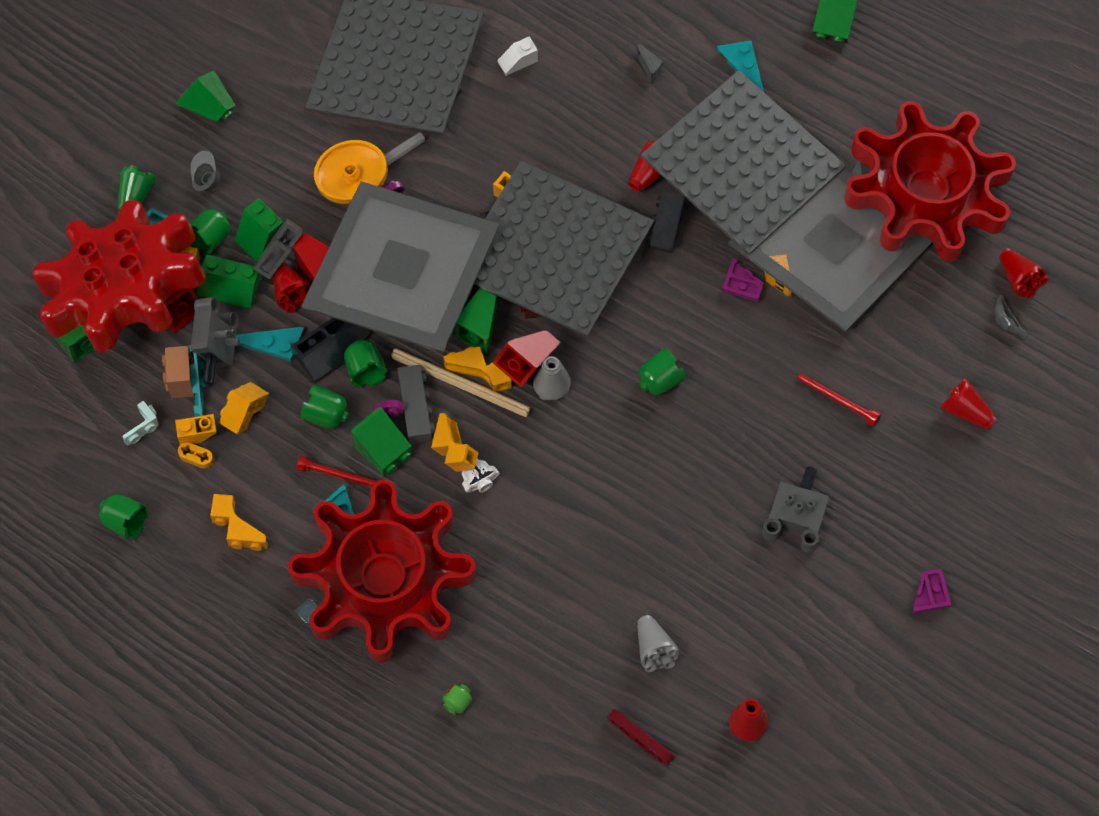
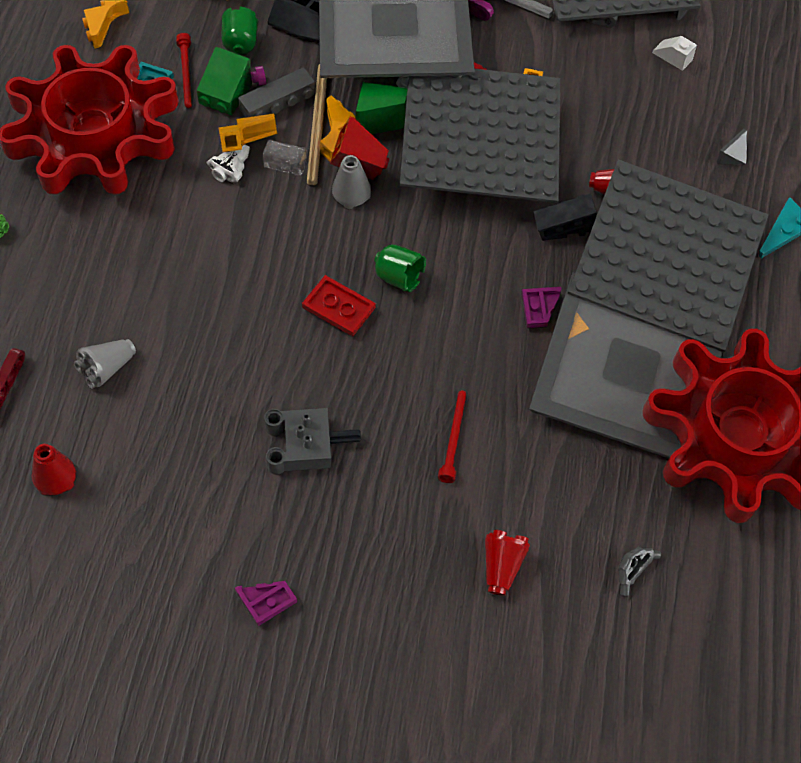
camera: 65 degrees right, 5 degrees down
green cylinder [344,340,388,388] -> none
red cone [999,248,1049,299] -> none
none -> clear brick [263,140,307,176]
none -> red plate [302,275,376,337]

